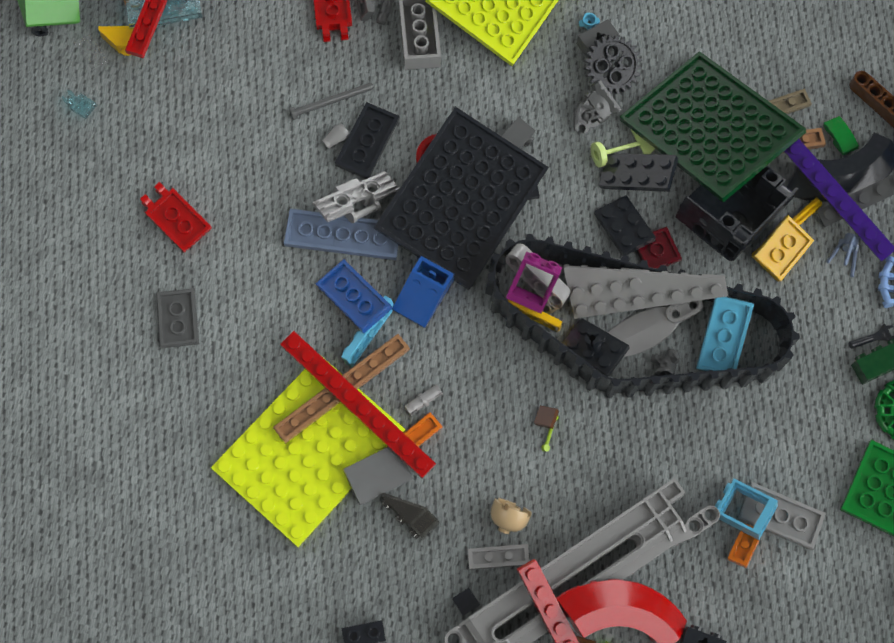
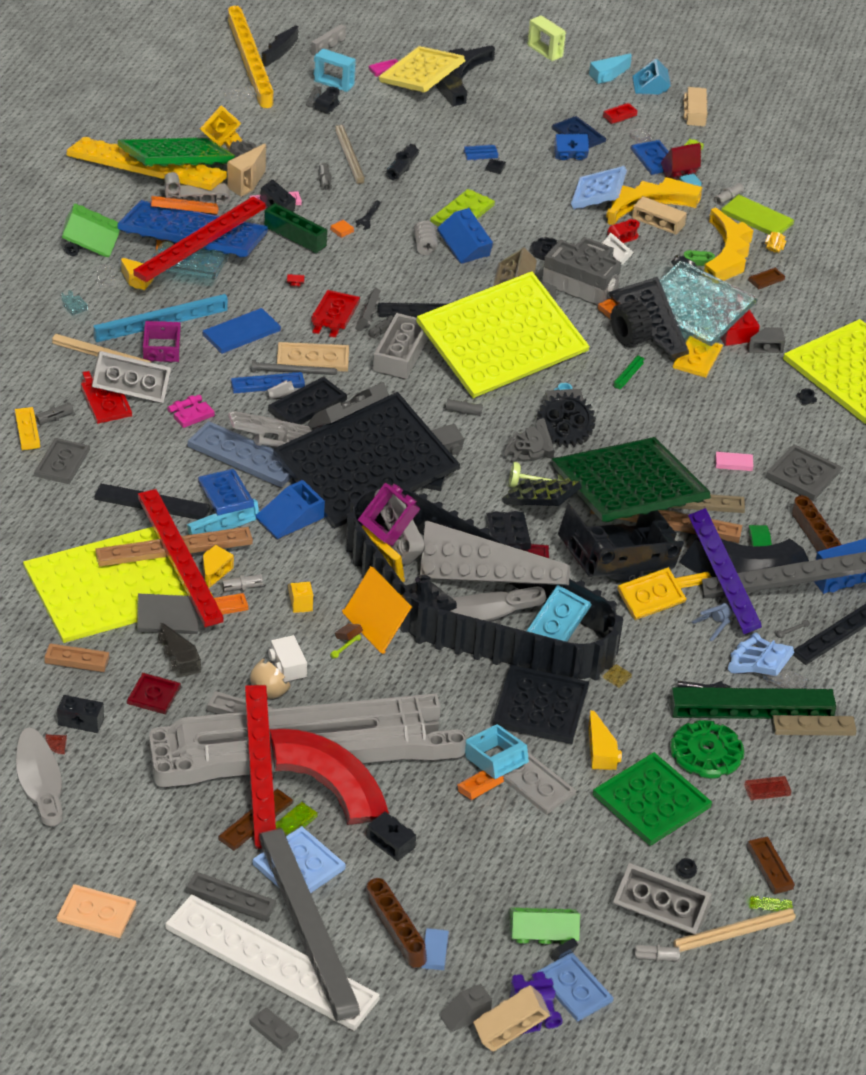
camera: 25 degrees right, 30 degrees down
none -> yellow plate [15,407,40,450]
none -> dark grey pin [35,402,74,425]
none -> medium nougat plate [44,643,109,672]
none -> tan axle [52,334,151,363]
none -> light grey slope [92,351,171,403]
none -> dark azure tile [93,294,228,342]
none -> black tile [95,483,210,520]
none -> dark red tile [127,673,181,715]
none -> magenta window [143,321,181,362]
none -> dark pink plate [167,394,215,428]
none -> blue tile [203,308,281,354]
none -> yellow slope [203,545,234,588]
none -> blue tile [231,372,305,393]
none -> white brick [268,635,307,682]
none -> tan tile [277,342,349,371]
none -> yellow slope [287,582,313,613]
none -> dark grey wedge [308,382,389,428]
none -> light orange piece [342,567,412,654]
none -> dark grey pin [445,398,483,416]
none -> black plate [492,665,590,744]
none -> yellow slope [588,710,622,770]
none -> clear yellow tile [604,664,632,688]
none -> bright pink tile [715,452,753,471]
none -> dark grey plate [766,444,842,501]

